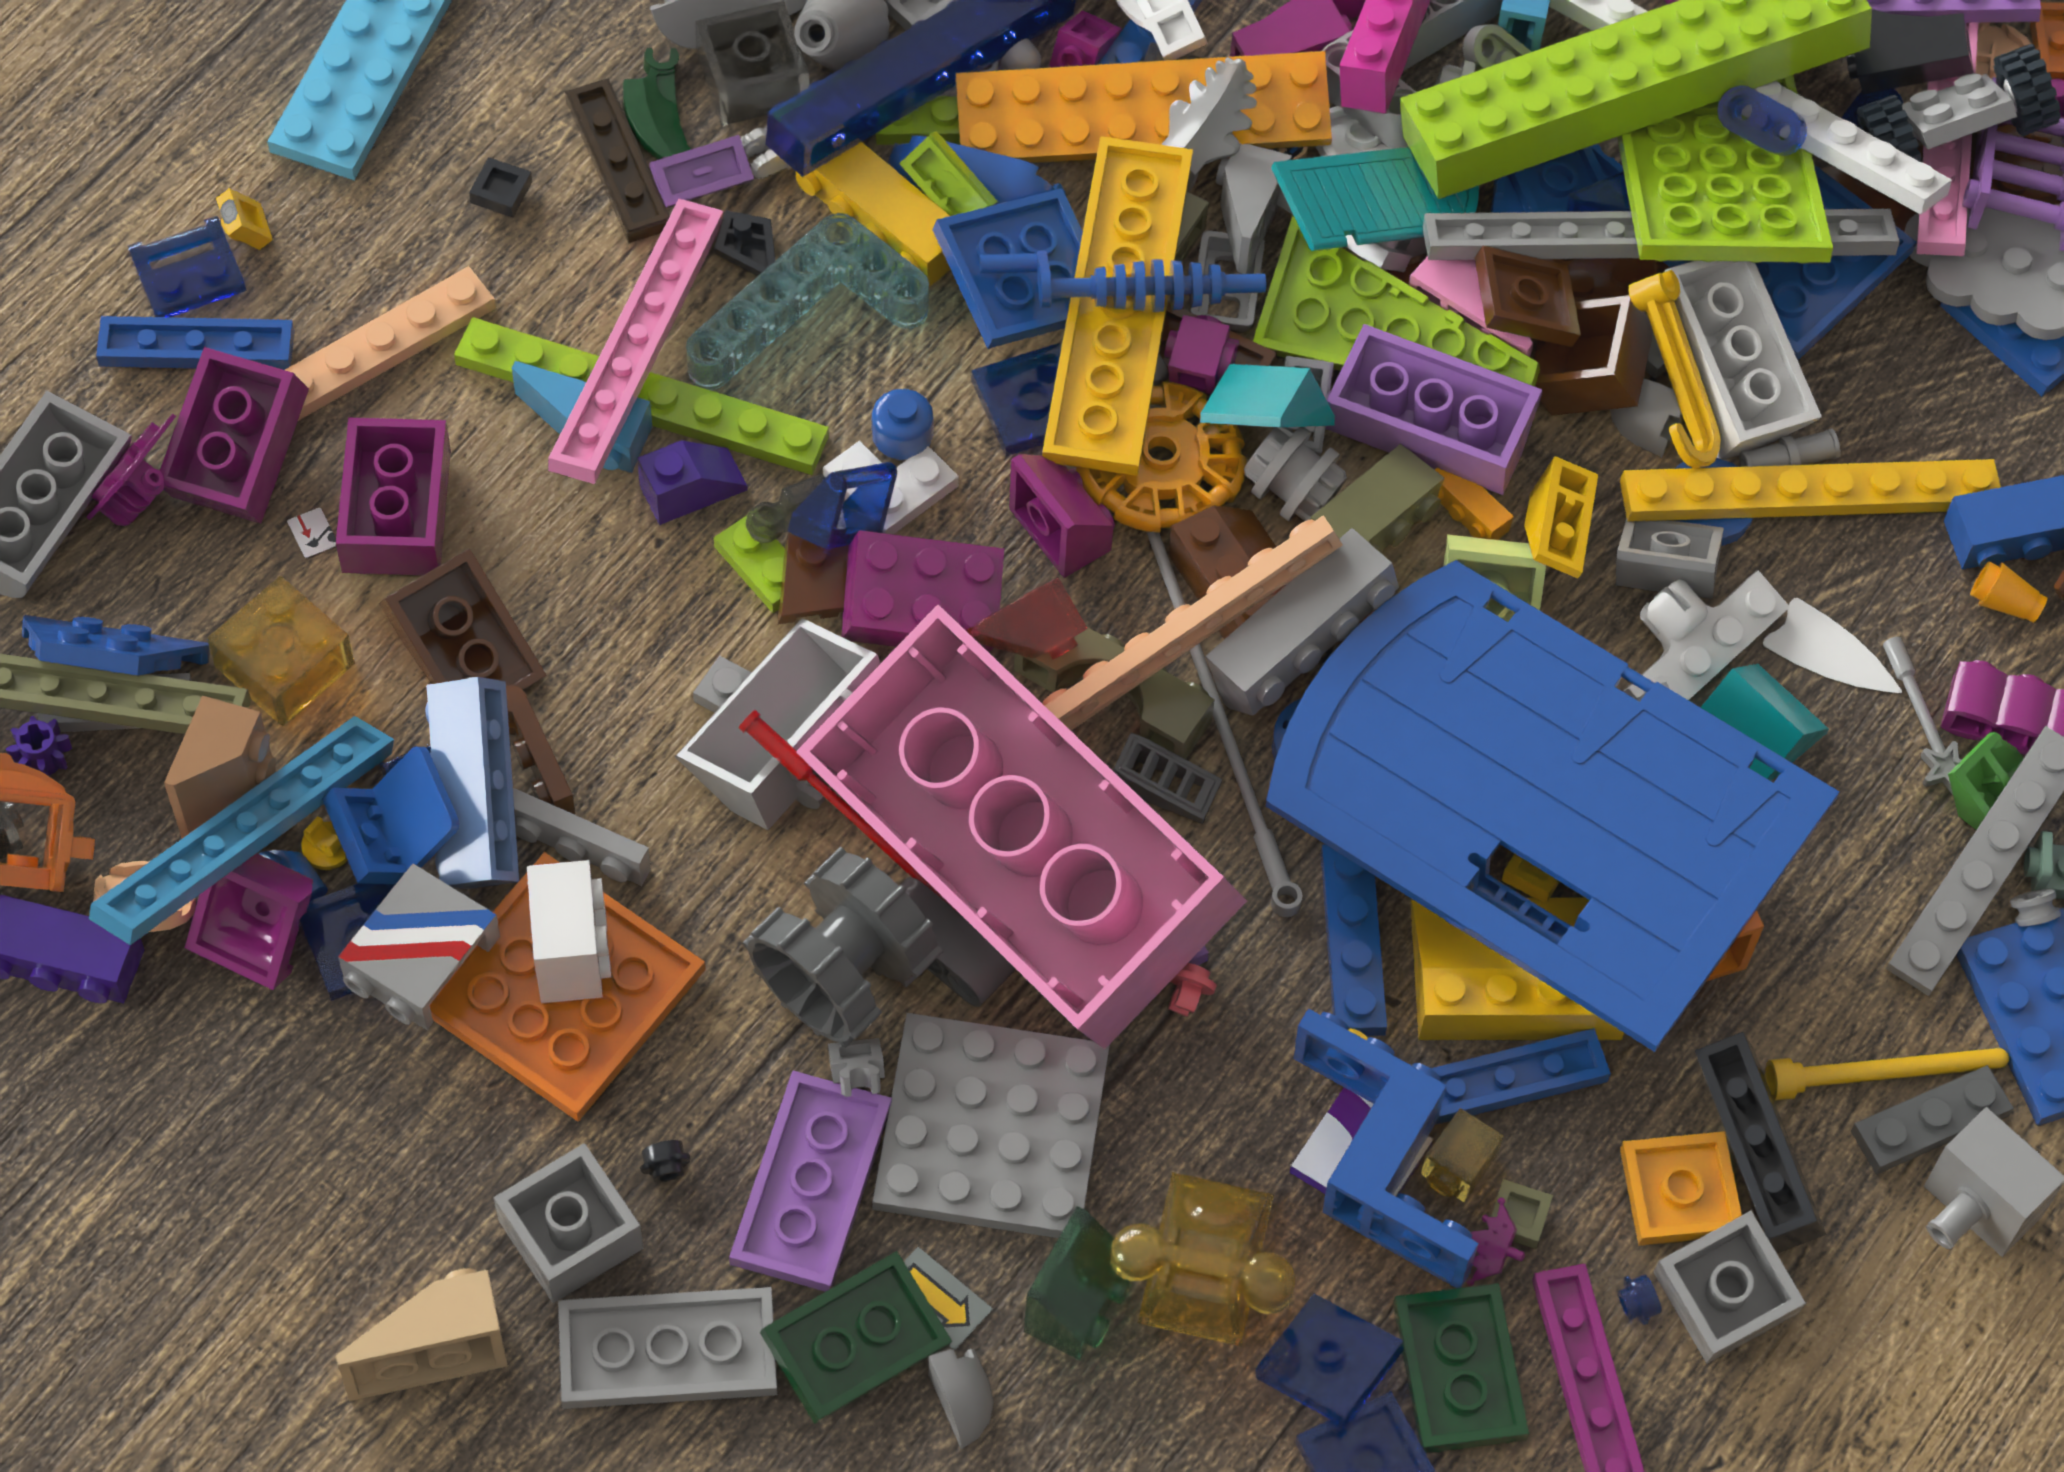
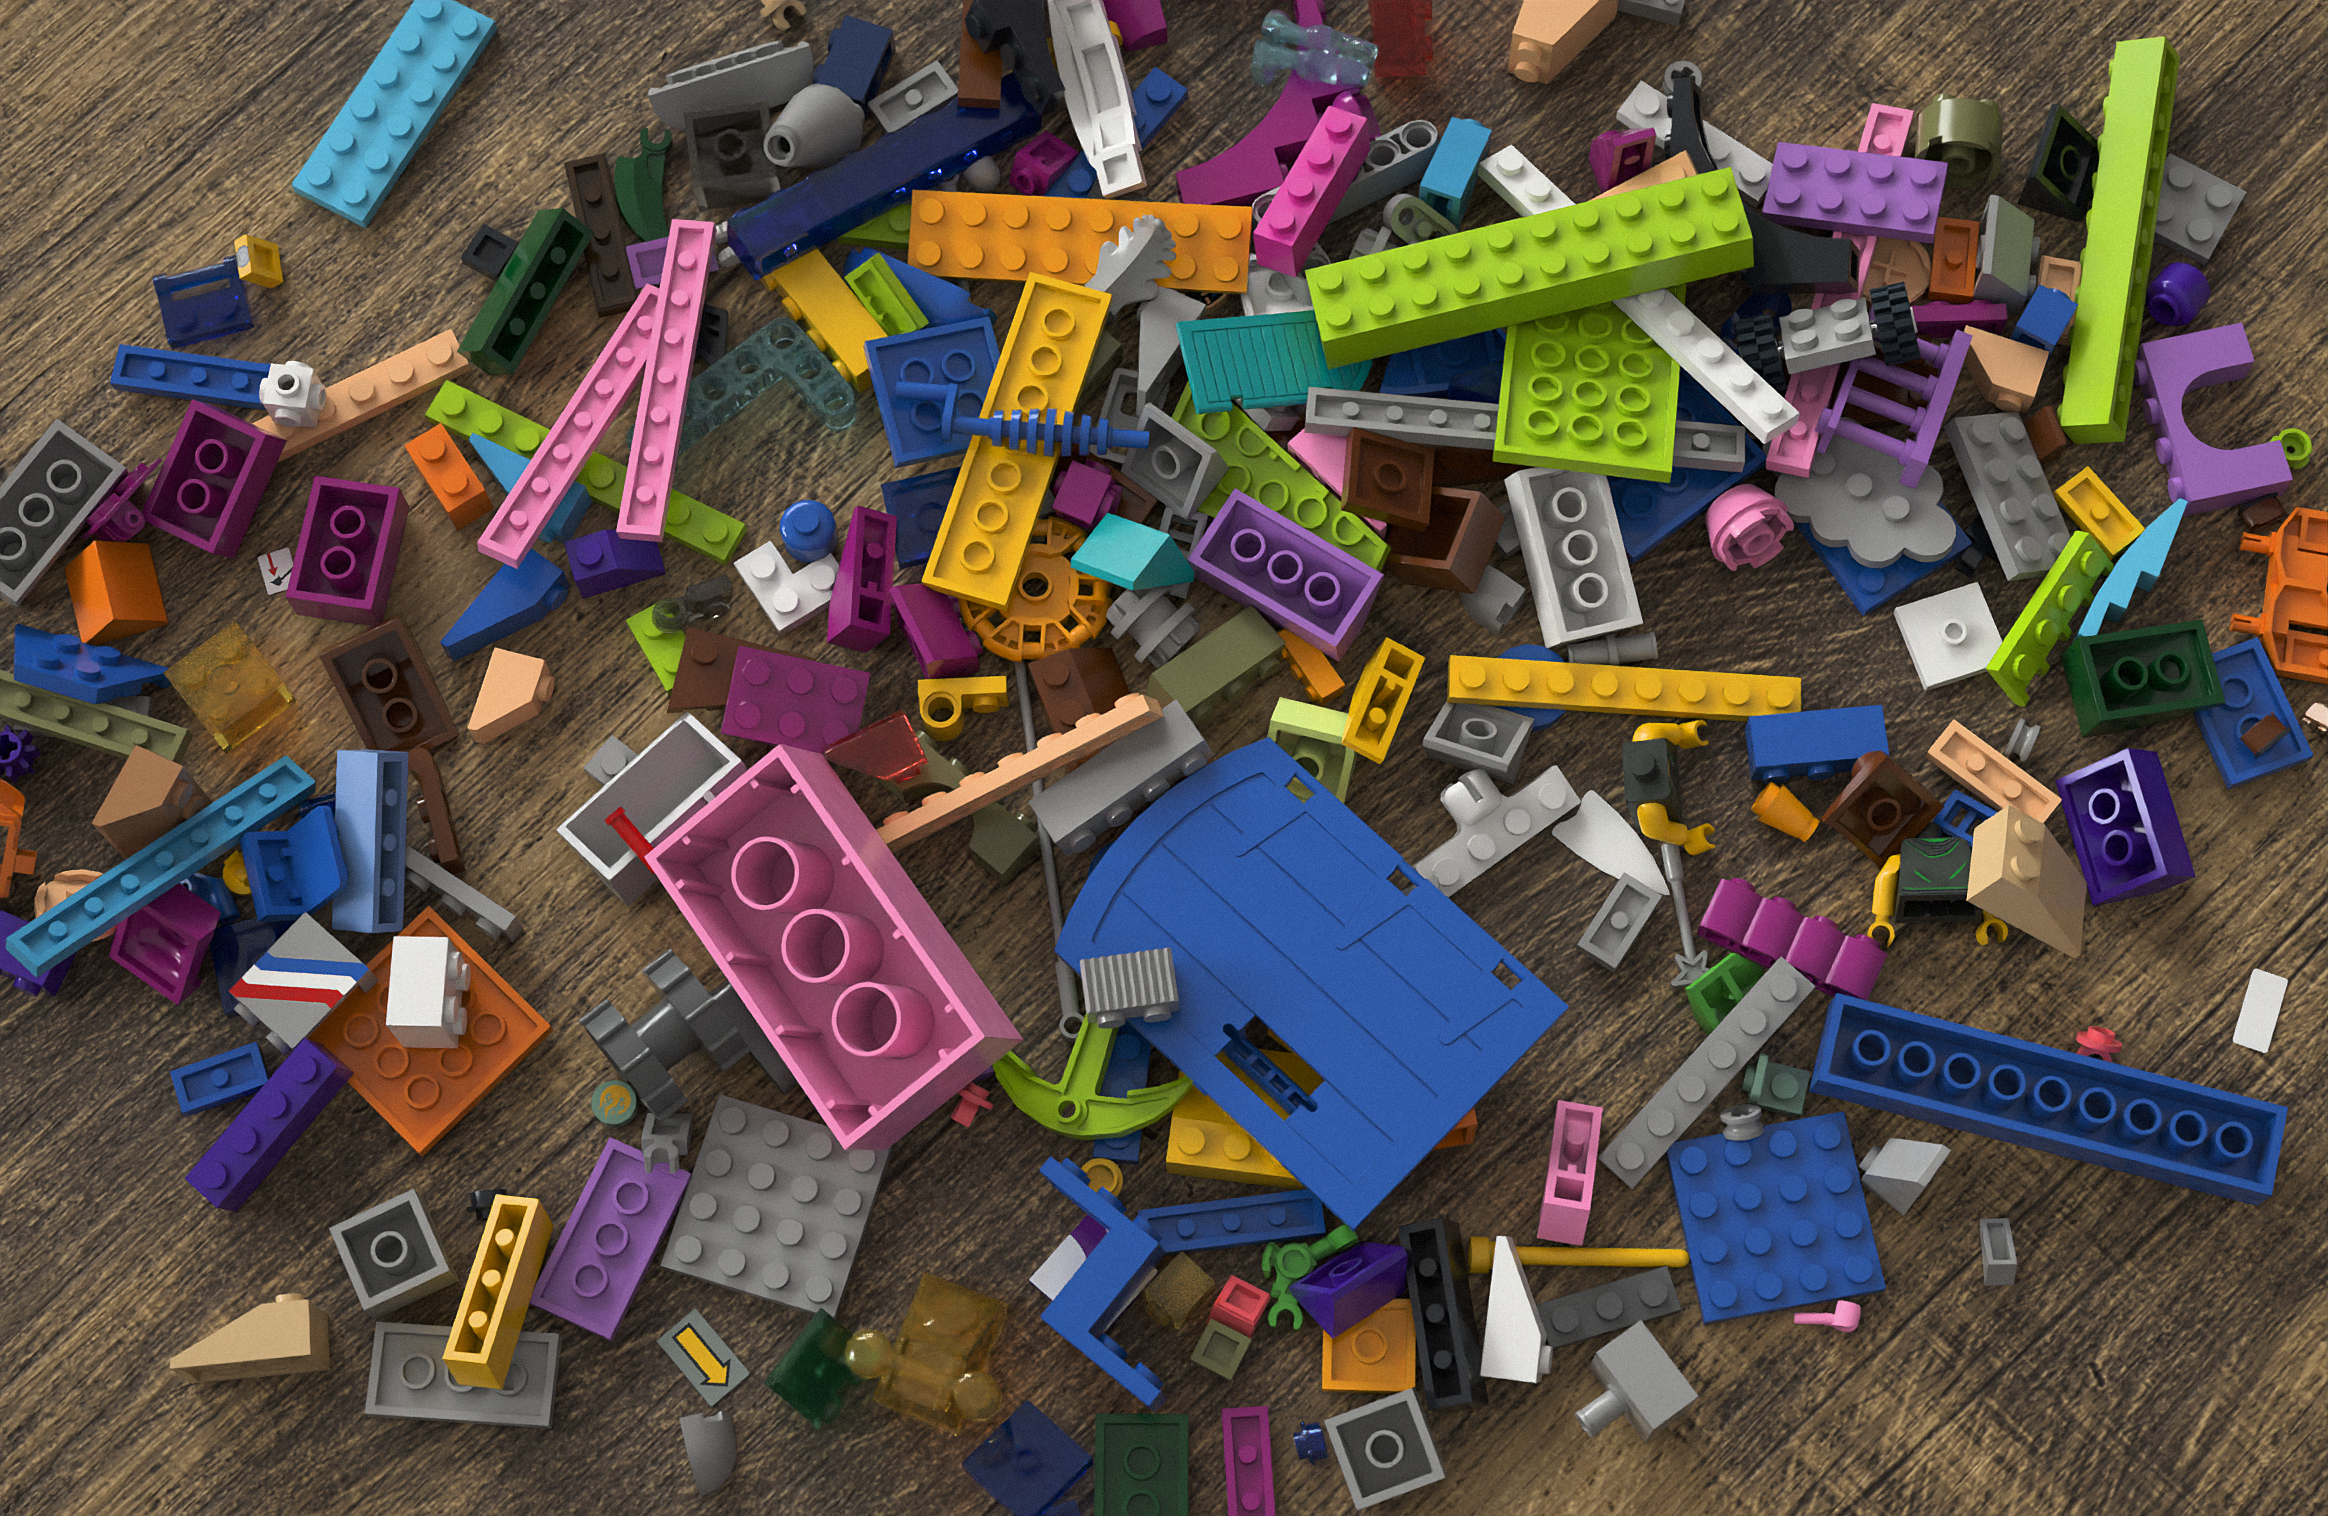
camera: 15 degrees right, 10 degrees up
dark green plate [760,1251,953,1424] -> none
clear blue tile [788,462,898,549] -> none
dark grey slope [1113,733,1222,824] -> none
magenta piece [1467,1197,1525,1287] -> none
yellow piece [1629,270,1721,469] -> none
teal slope [1700,664,1829,781] -> none
clear blue plate [1718,86,1807,156] -> none
none -> orange slope [64,541,169,646]
none -> blue plate [170,1042,270,1117]
none -> dark purple brick [184,1038,354,1212]
none -> white brick [259,361,326,428]
none -> orange brick [404,423,494,531]
none -> blue slope [440,548,570,661]
none -> yellow brick [443,1195,554,1389]
none -> dark green brick [457,208,595,375]
none -> light nougat slope [468,648,555,744]
none -> sand green tile [591,1080,639,1128]
none -> bright pink plate [616,219,717,542]
none -> magenta slope [827,506,897,653]
none -> yellow plate [918,676,1009,742]
none -> lime piece [992,1013,1193,1140]
none -> light grey brick [1080,947,1180,1029]
none -> light grey slope [1121,403,1229,520]
none -> coral slope [1207,1274,1271,1338]
none -> bright green piece [1262,1224,1359,1331]
none -> dark purple slope [1288,1241,1407,1339]
none -> white slope [1480,1236,1553,1383]
none -> bright pink slope [1537,1100,1603,1246]
none -> light grey plate [1576,872,1662,973]
none -> torso [1622,720,1716,855]
none -> bright pink cone [1705,484,1794,571]

